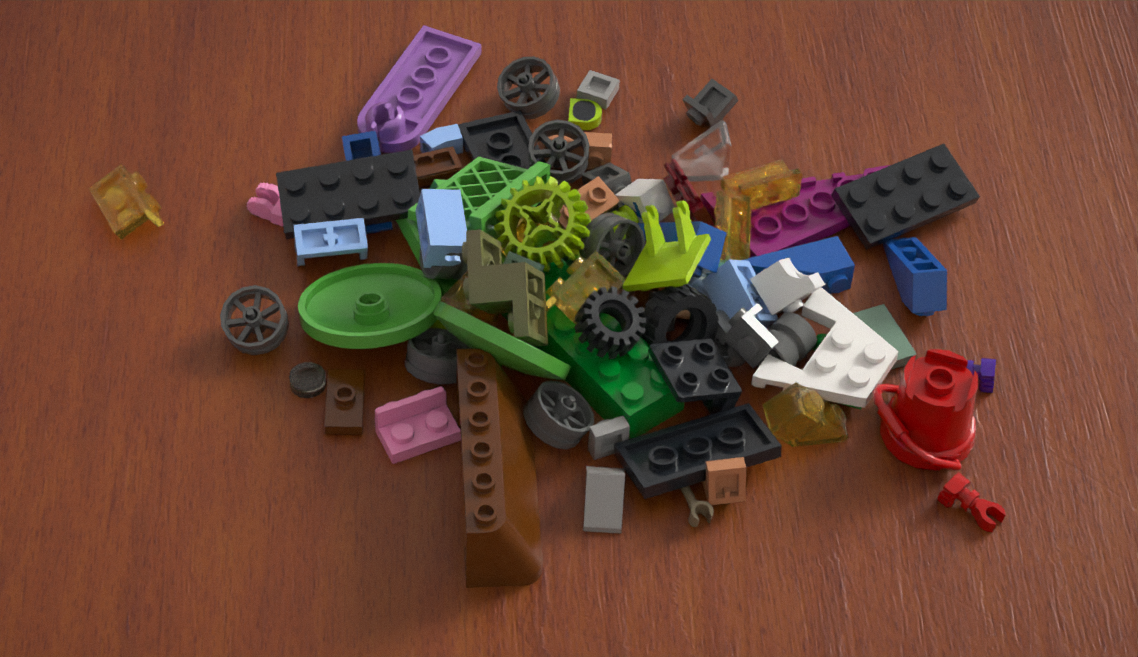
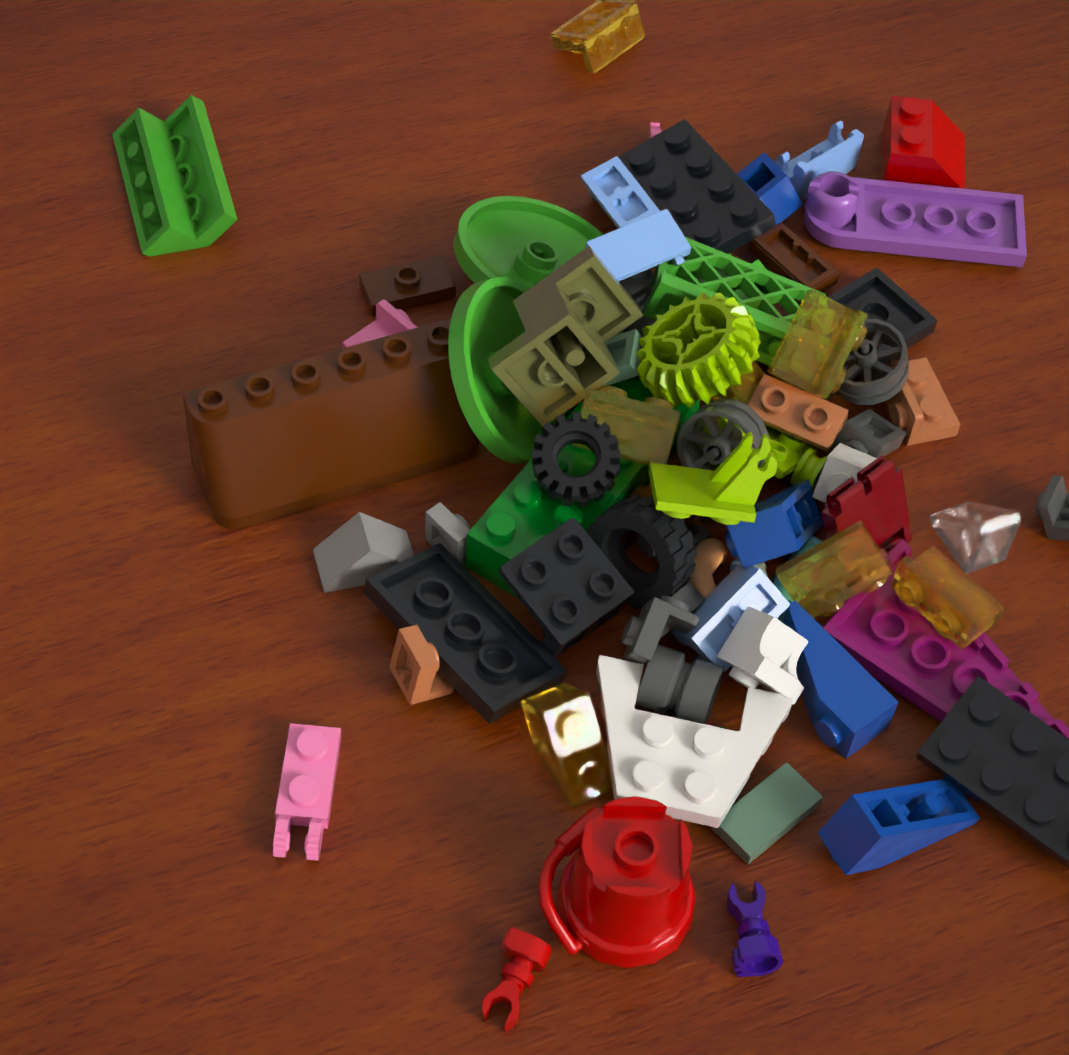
camera: 70 degrees right, 5 degrees up
dark grey wheel [220,285,289,355] -> none
clear smoke tile [289,362,326,398] -> none
light blue piece [420,124,463,154] -> none
dark grey wheel [497,56,560,119] -> none
dark grey wheel [523,380,594,450] -> none
tile [568,98,602,130] -> none
light grey plate [576,70,620,109] -> none
dark tan hand [680,486,714,527] -> none
none -> bright green slope [112,95,238,257]
none -> bright pink hinge [273,723,341,861]
none -> clear yellow bracket [767,289,868,398]
none -> light blue hinge [776,120,864,201]
none -> red slope [882,95,965,189]

